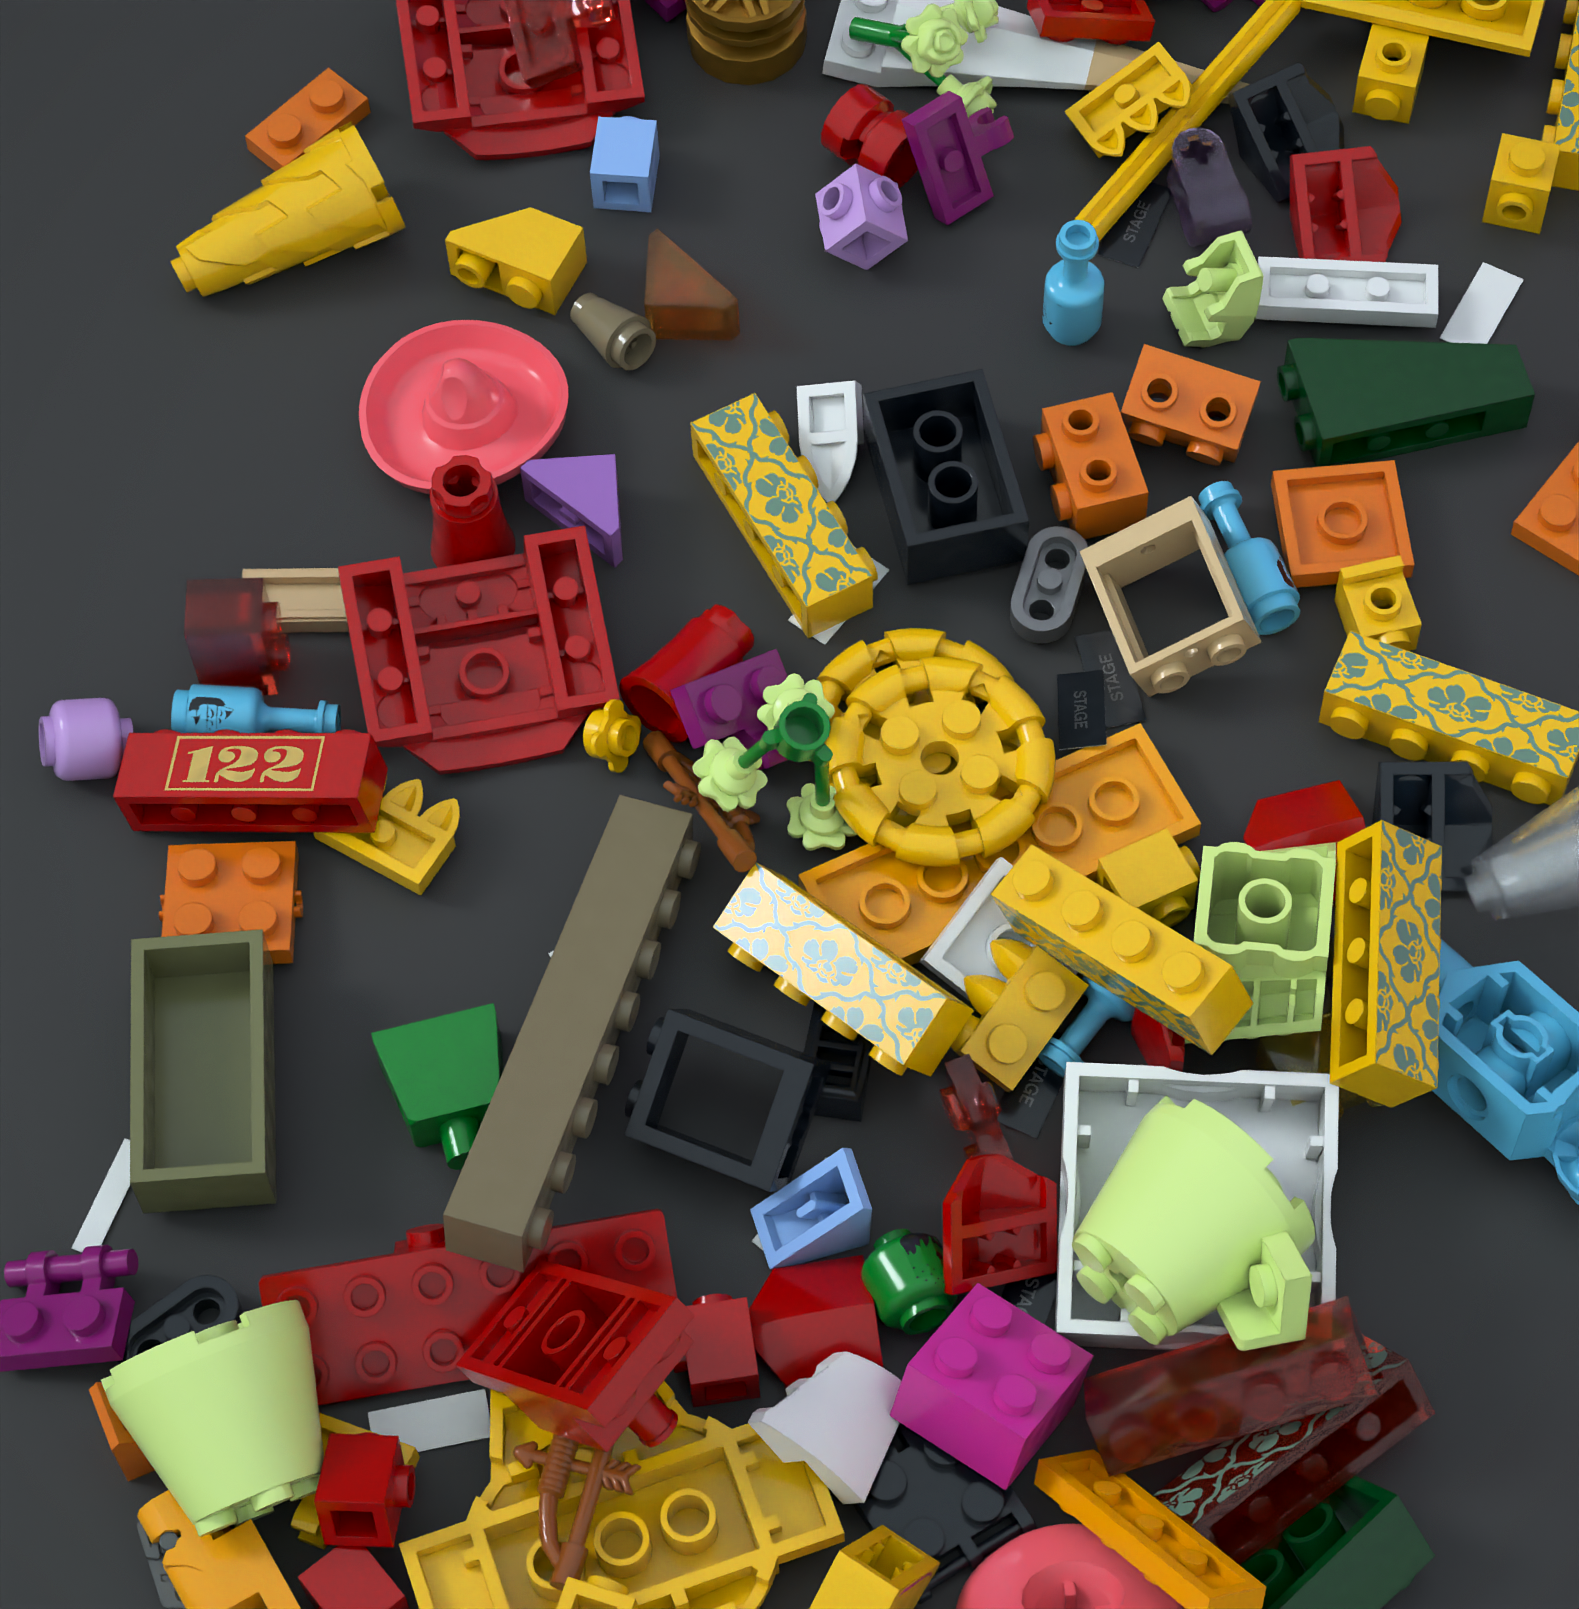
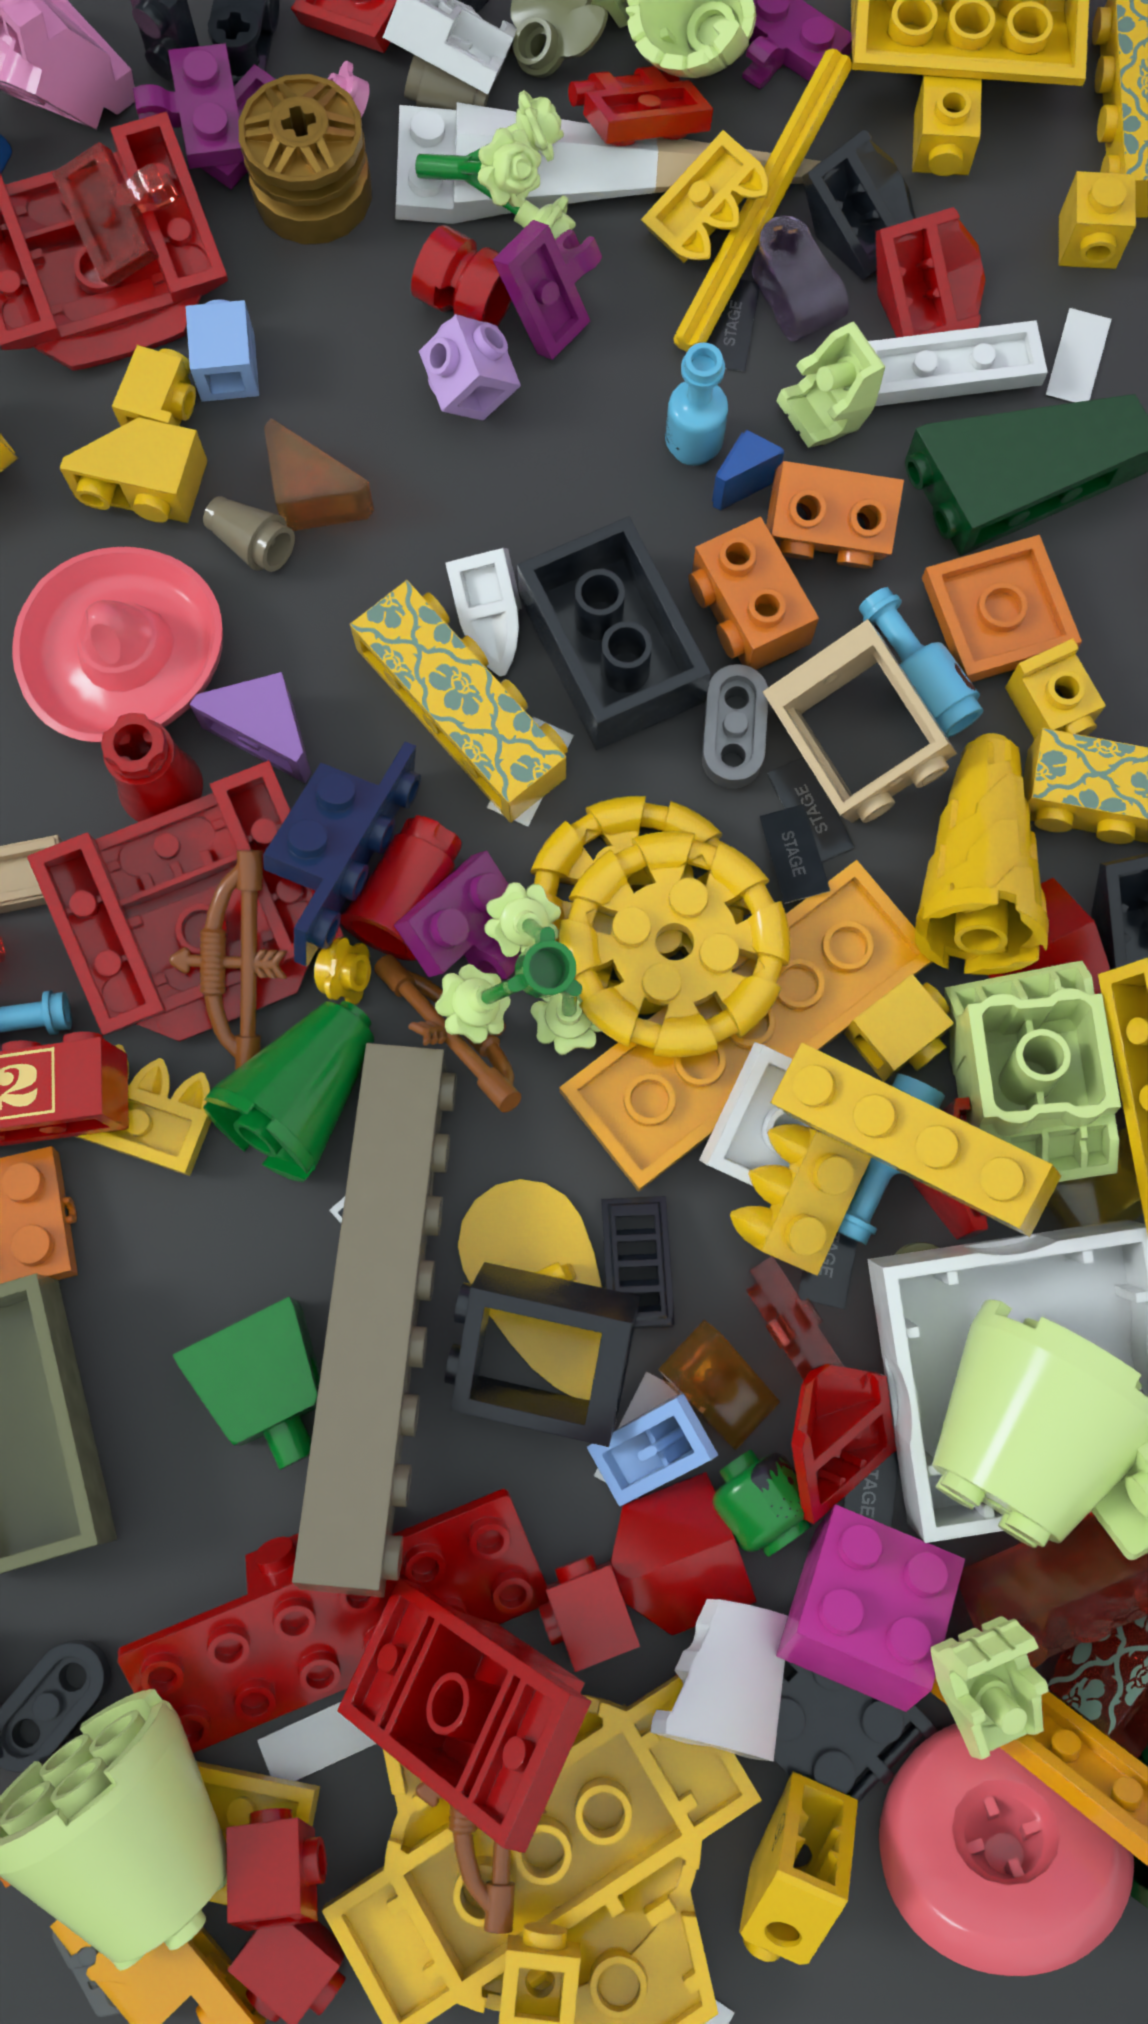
camera: 15 degrees left, 15 degrees up
yellow brick [713,862,974,1077] -> none
none -> yellow brick [112,345,196,426]
none -> dark orange piece [169,850,287,1070]
none -> green cone [203,1001,375,1182]
none -> dark blue bracket [263,741,421,967]
none -> yellow shield [458,1179,602,1400]
none -> clear orange slope [658,1320,780,1450]
none -> blue slope [712,429,784,510]
none -> yellow cone [915,733,1049,975]
none -> yellowish green hand [931,1616,1049,1760]

